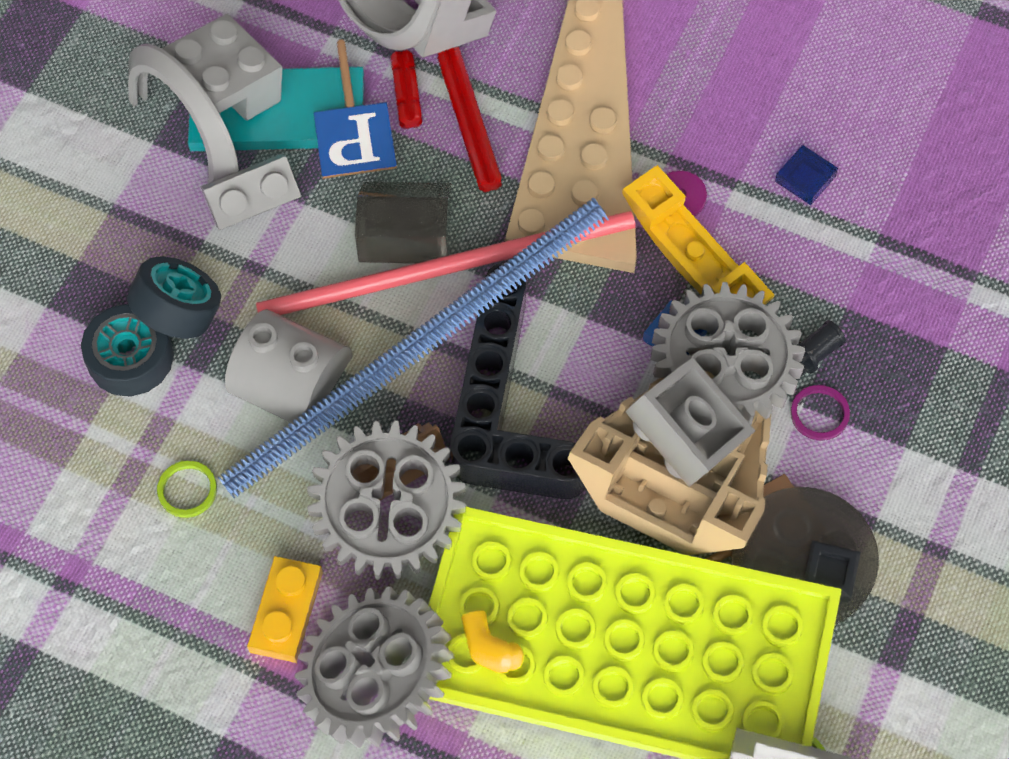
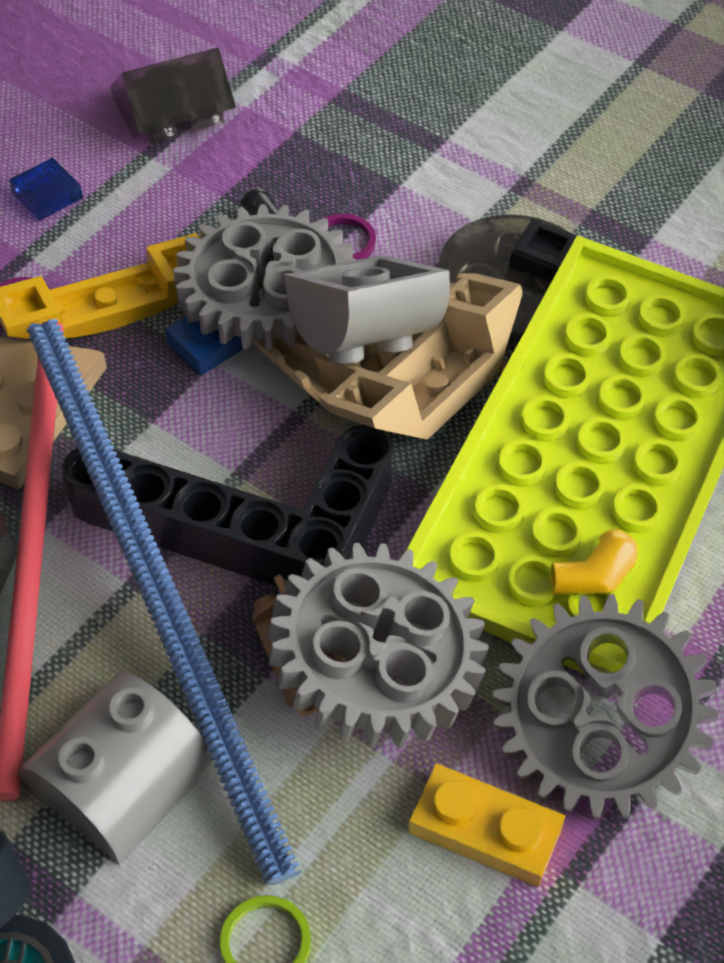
camera: 80 degrees left, 10 degrees down
none -> clear smoke slope [110,47,236,144]

